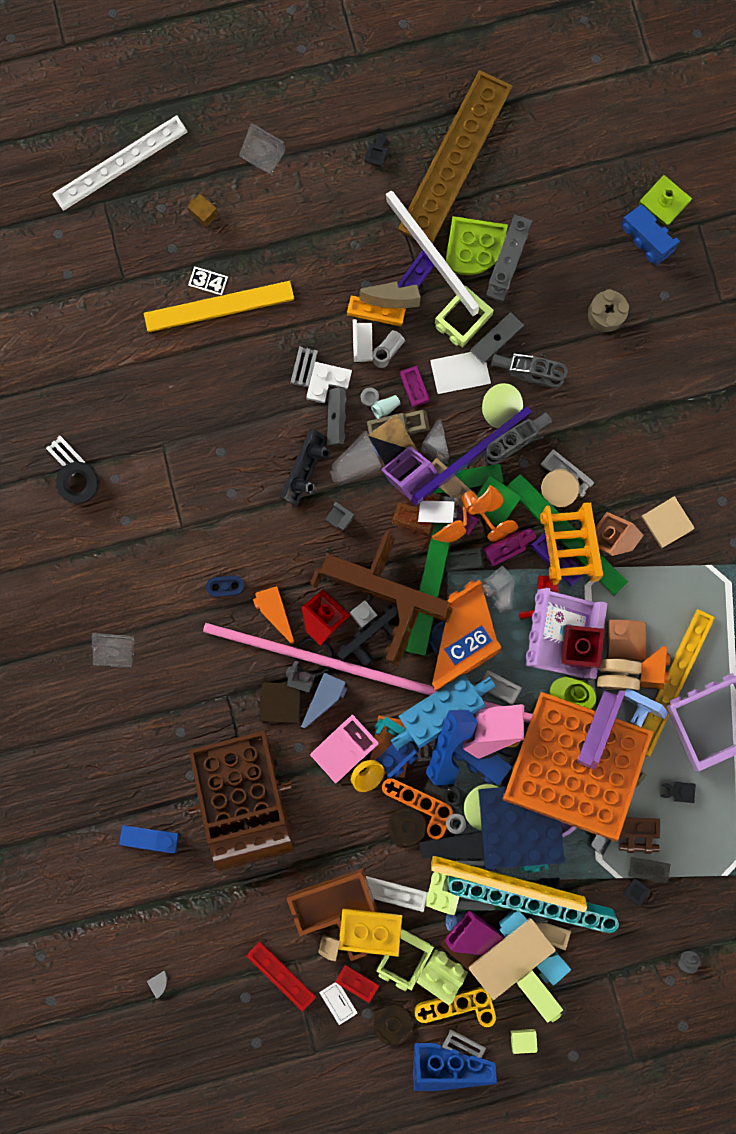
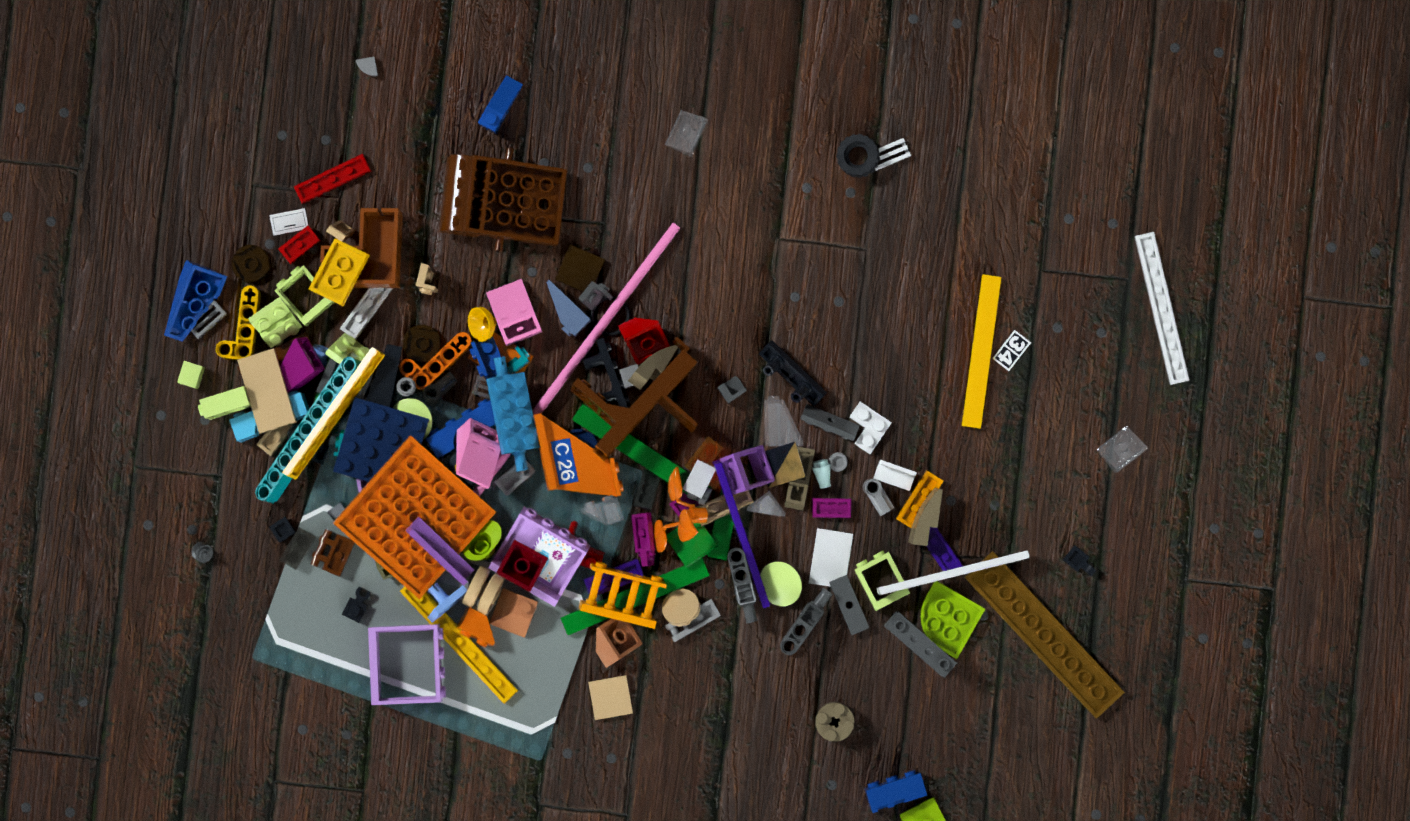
camera: 110 degrees right, 5 degrees up
pearl gold brick [188,194,218,228] -> none
dark blue plate [206,576,245,597] -> none
orange slope [253,586,295,644] -> none
light grey tile [291,346,318,388] -> none
blue arch [426,710,478,785] -> none
none -> tan bracket [416,263,438,295]
none -> dark tan slope [628,345,678,390]

